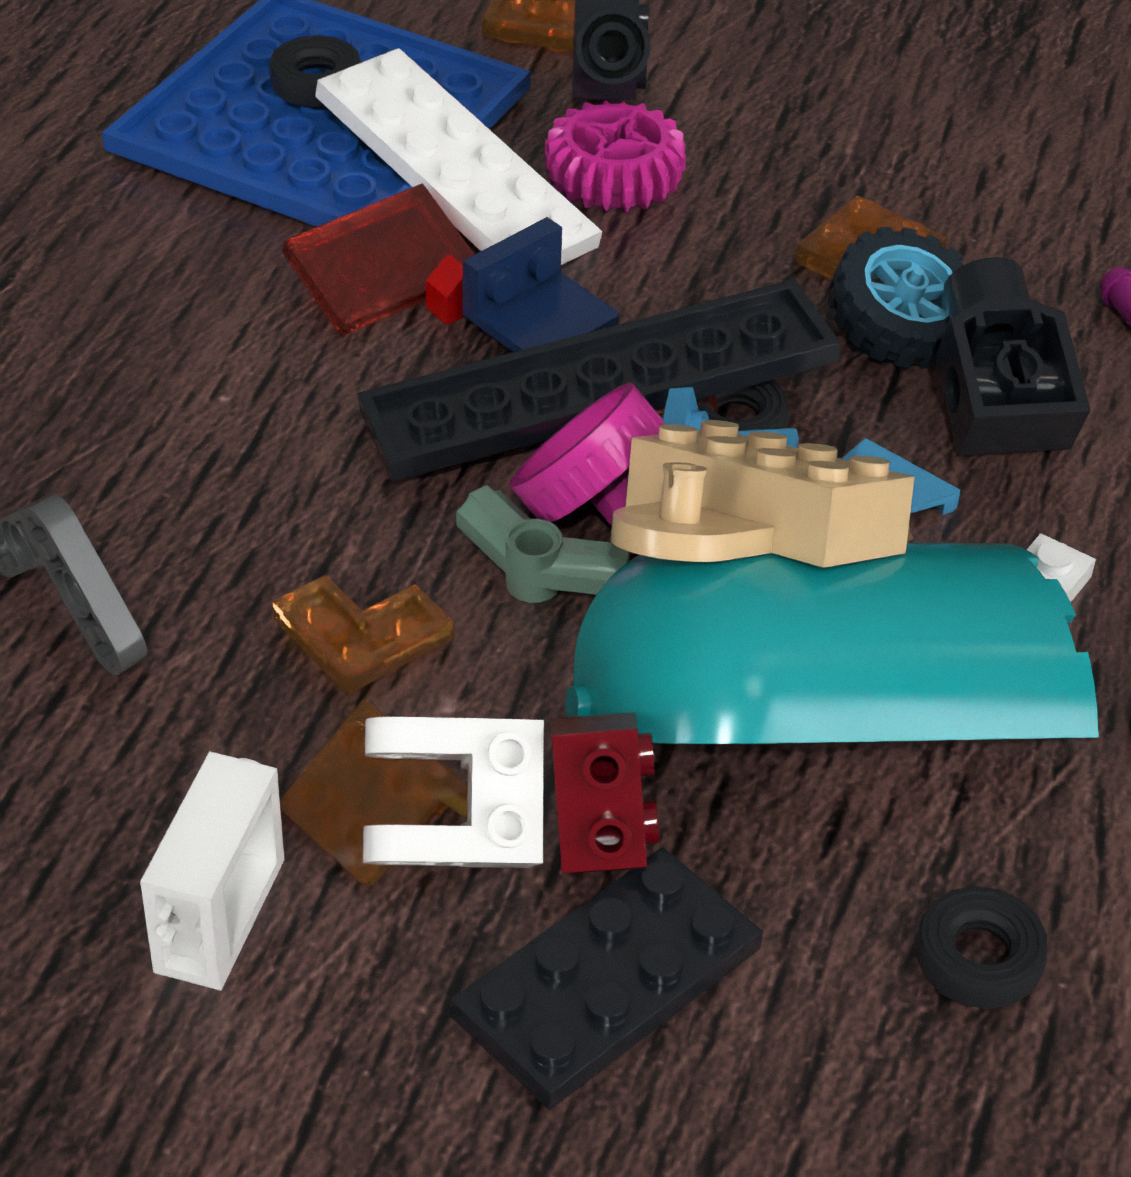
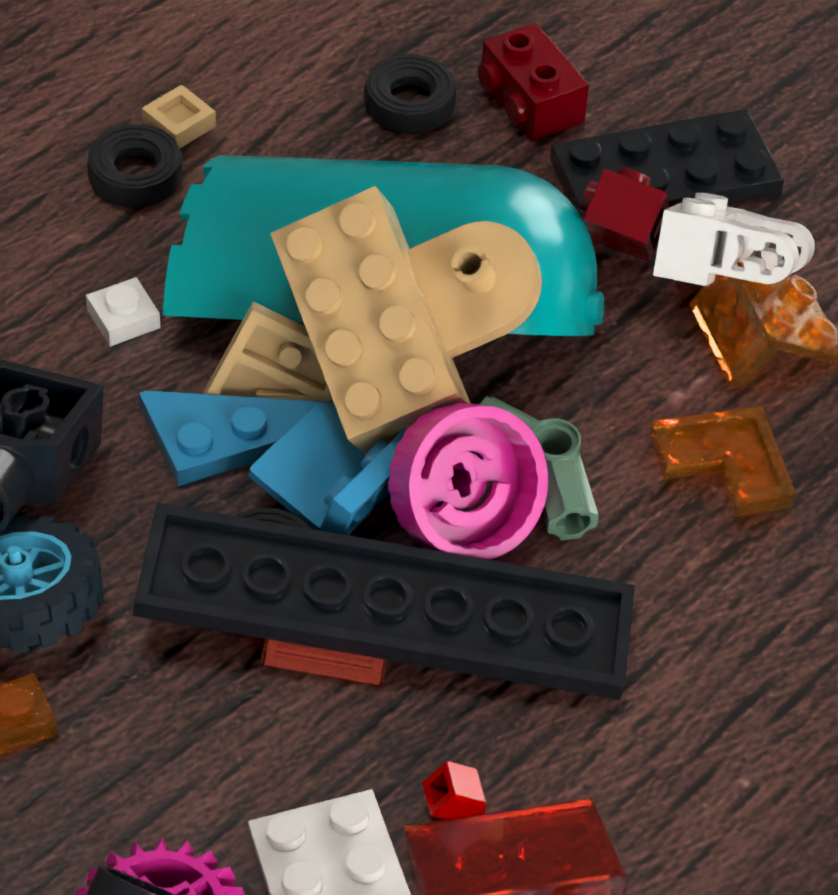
camera: 155 degrees left, 5 degrees up
dark blue bracket [463,217,619,352] -> none
none -> dark red brick [478,23,589,142]

